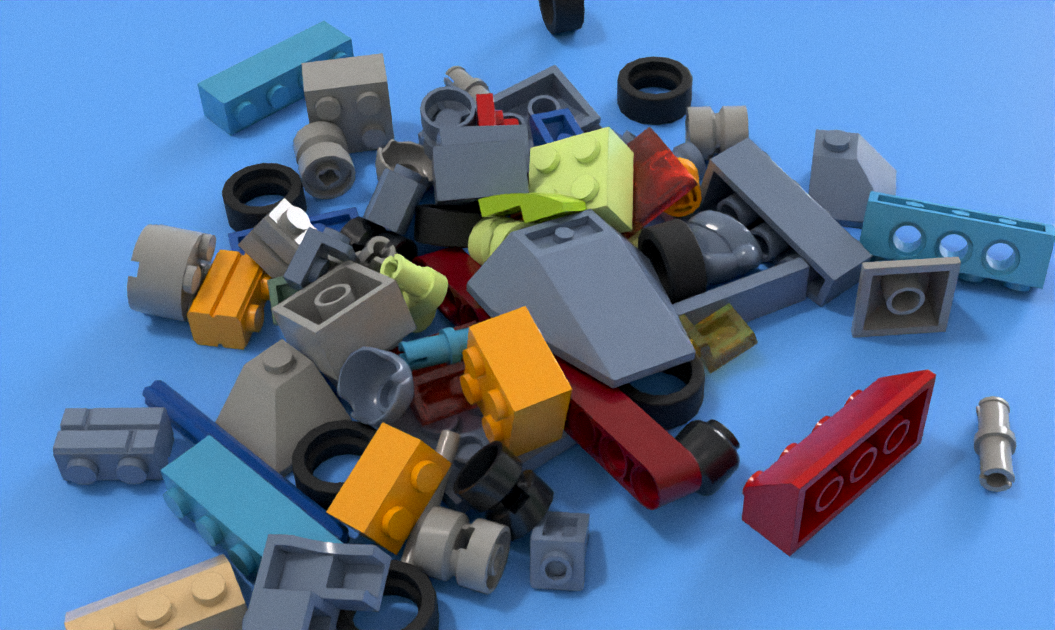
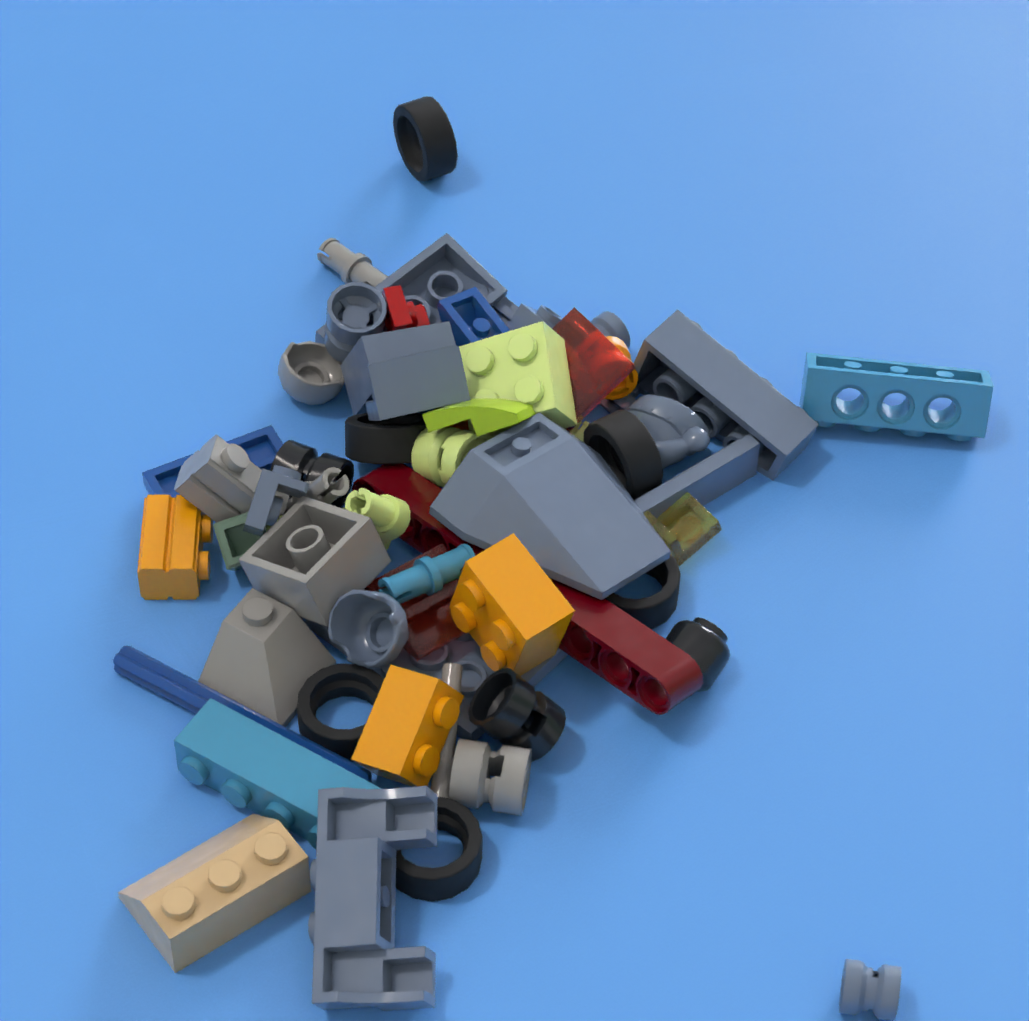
camera: 15 degrees left, 5 degrees up
sand blue brick [53,407,174,485] -> none
light grey brick [127,224,216,322] -> none
dark azure brick [197,21,354,136] -> none
black tyre [222,163,307,232] -> none
light grey wheel [293,121,356,199] -> none
light grey brick [301,53,394,153] -> none
sand blue brick [363,164,426,235] -> none
sand blue bracket [530,511,590,591] -> none
black tyre [617,56,693,125] -> none
light grey wheel [685,105,749,160] -> none
red slope [742,369,936,557] -> none
sand blue slope [808,129,897,229] -> none
light grey slope [851,257,961,338] -> none
light grey pin [974,396,1017,492] -> none

